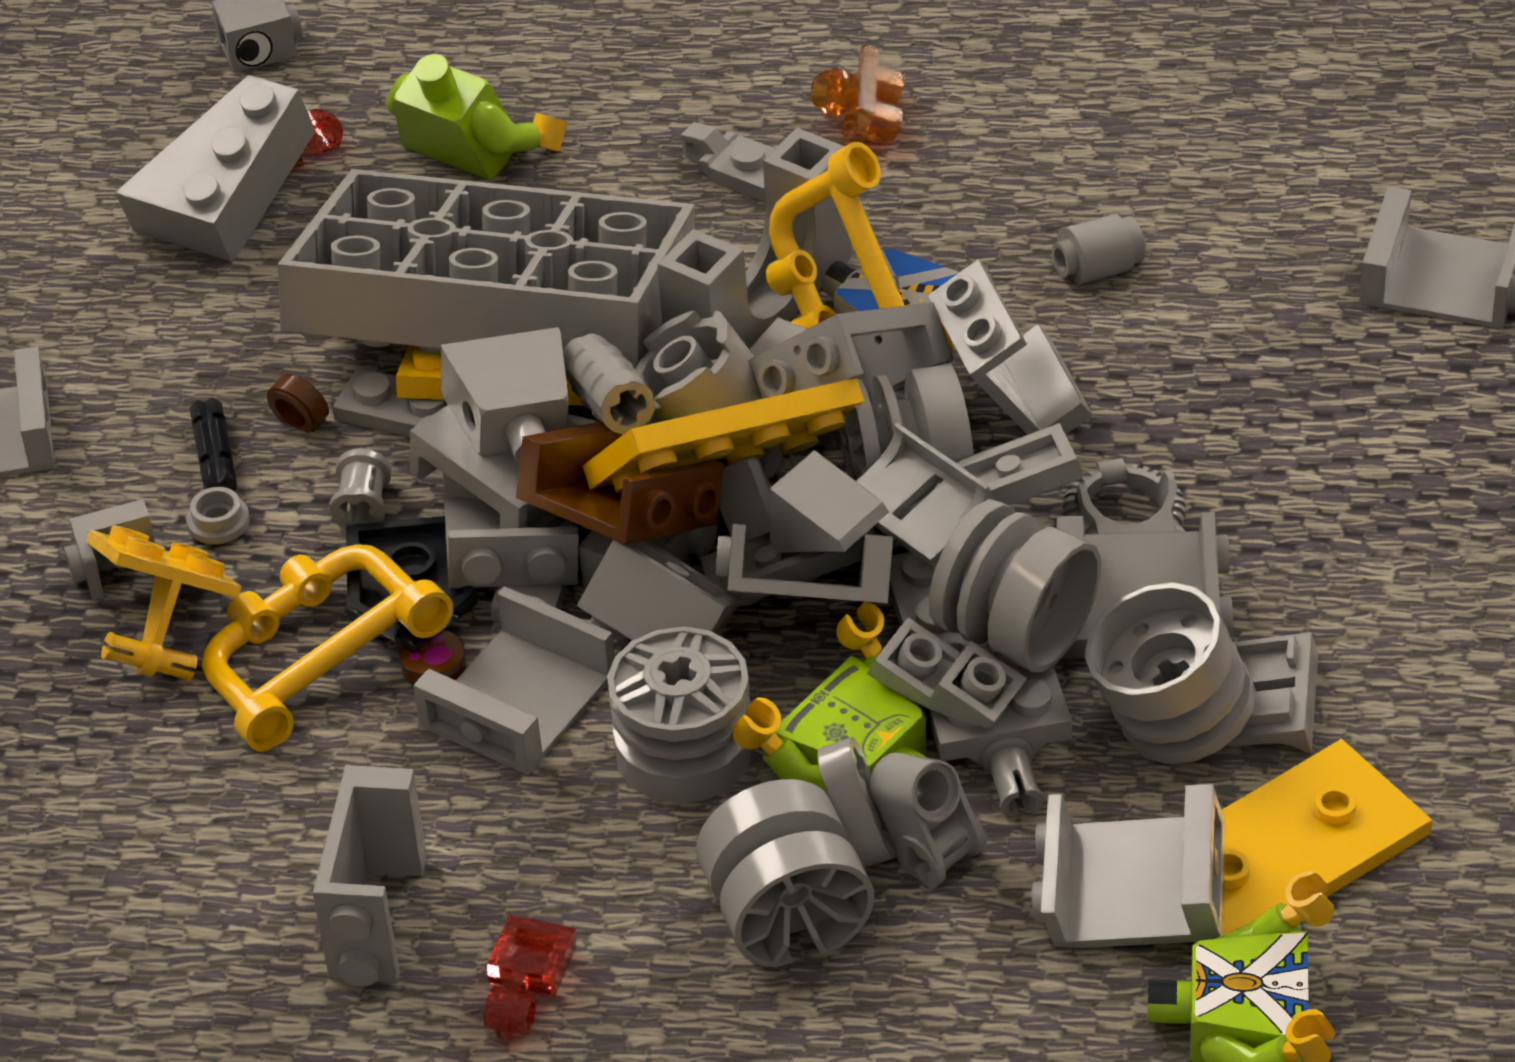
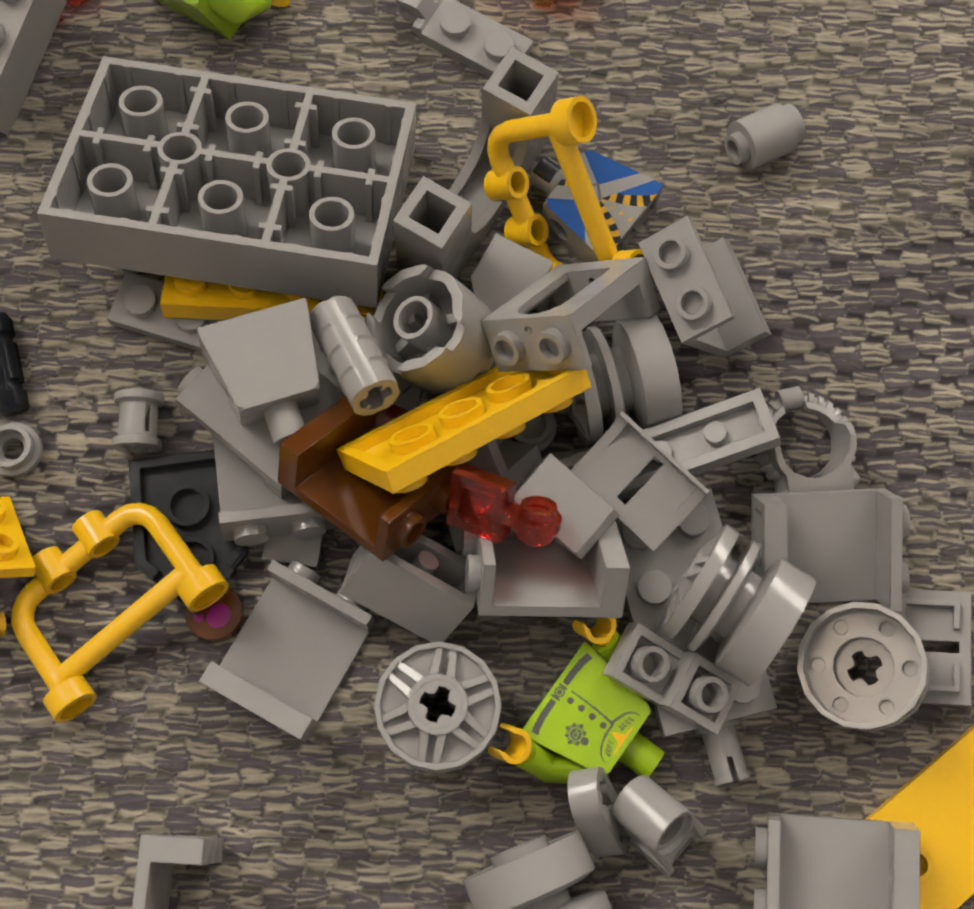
camera: 10 degrees left, 30 degrees up
reddish brown tile [267,374,329,433] -> none
none -> clear red plate [447,463,562,546]

